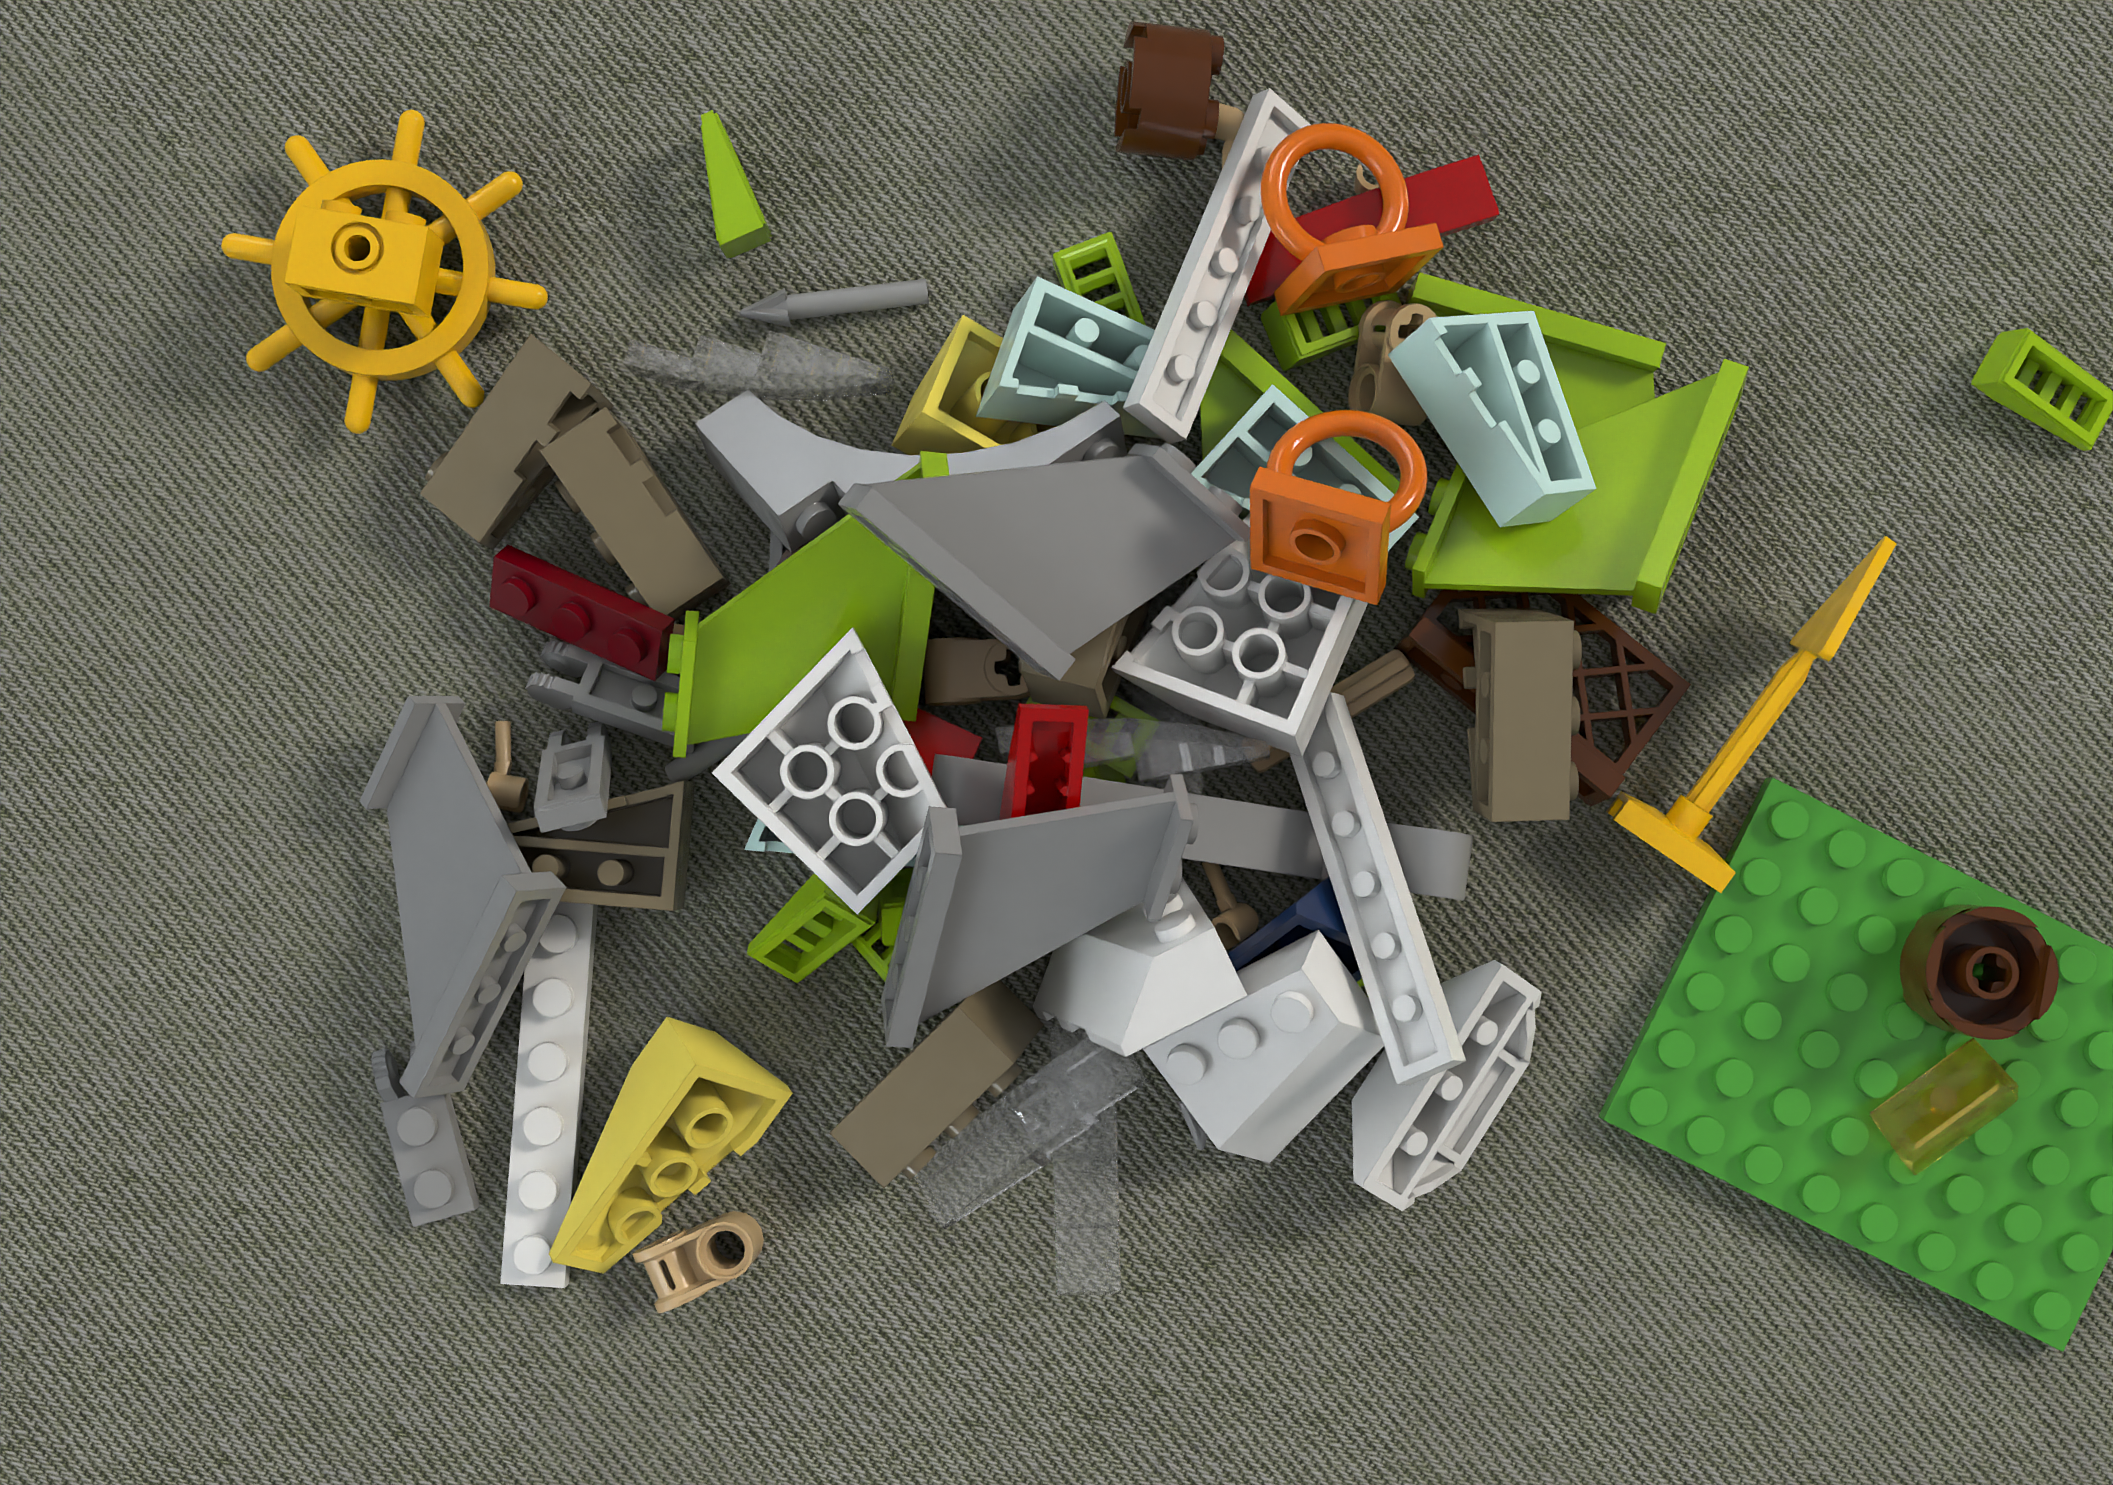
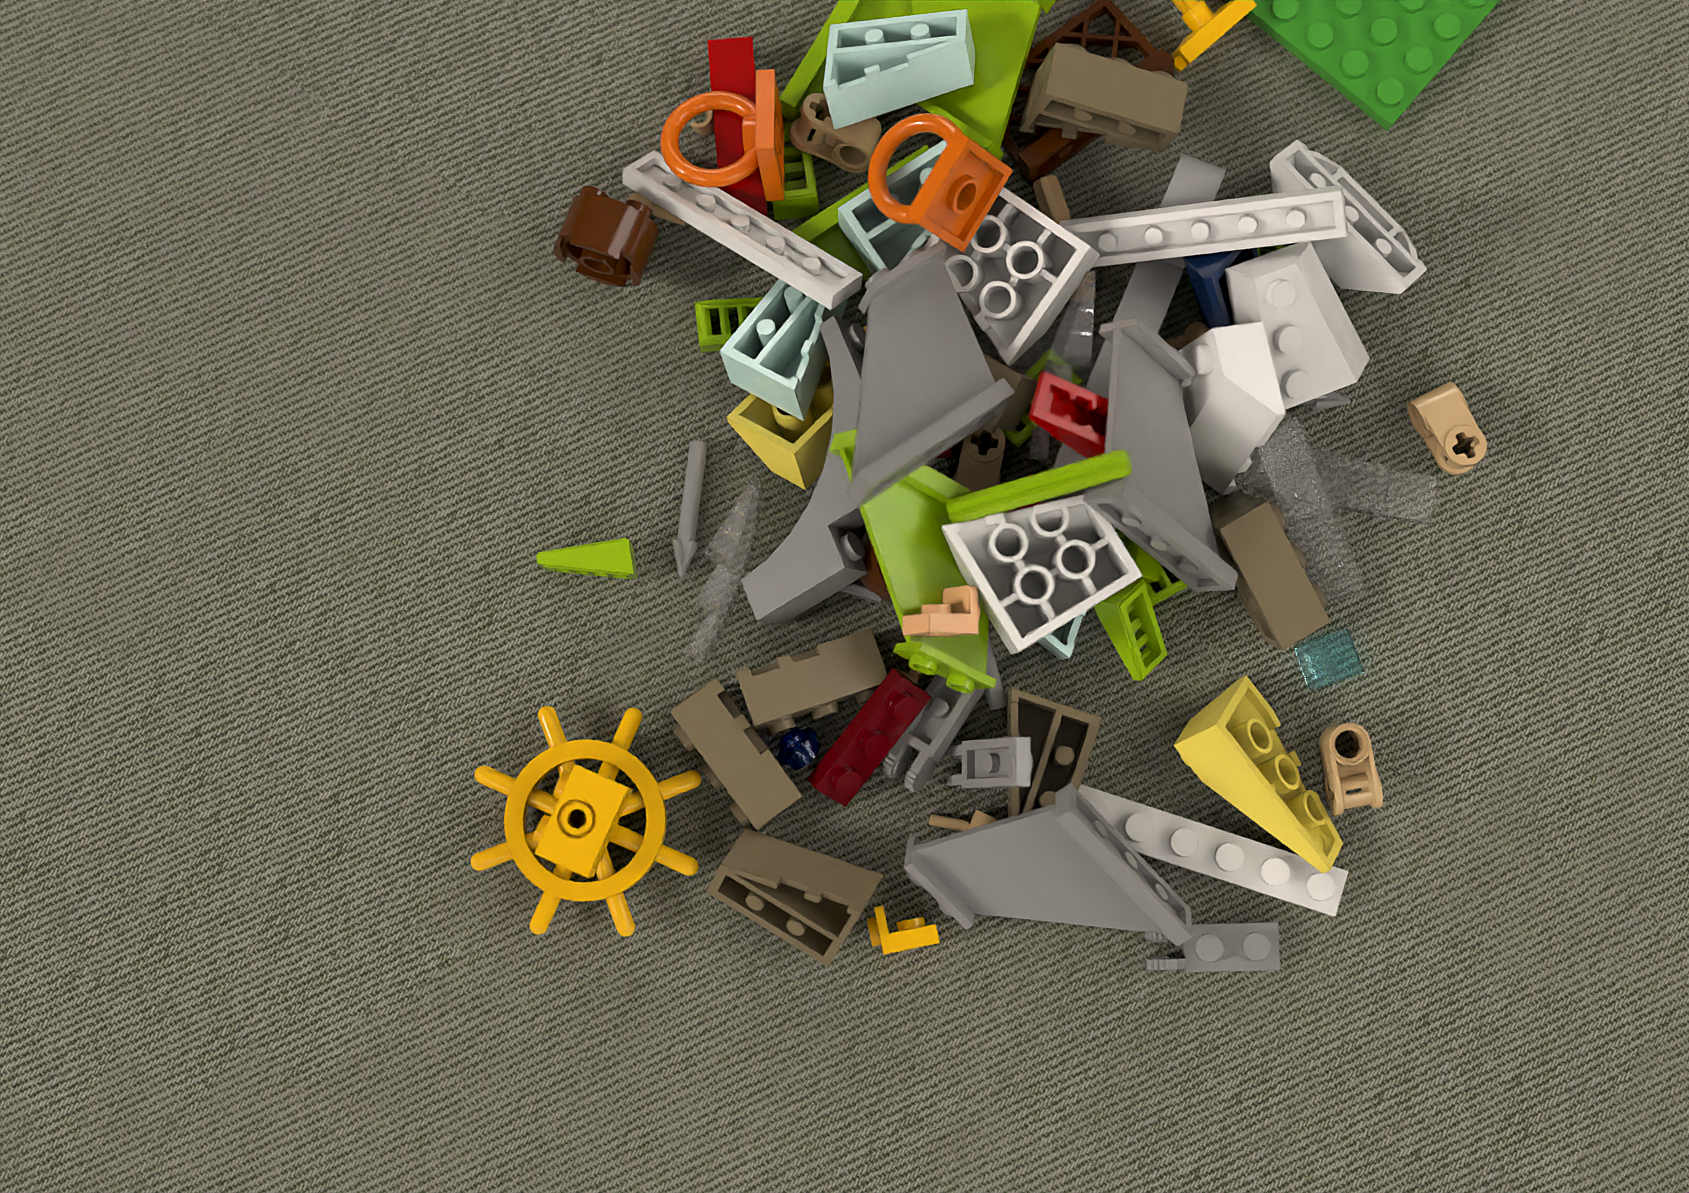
camera: 70 degrees left, 5 degrees down
none -> dark tan wedge [706,828,883,966]
none -> clear blue plate [777,727,821,770]
none -> yellow bracket [866,905,940,955]
none -> light nougat bracket [902,585,981,637]
none -> lime axle [946,450,1133,524]
none -> clear light blue slope [1295,629,1364,690]
none -> tan piece [1407,381,1487,475]

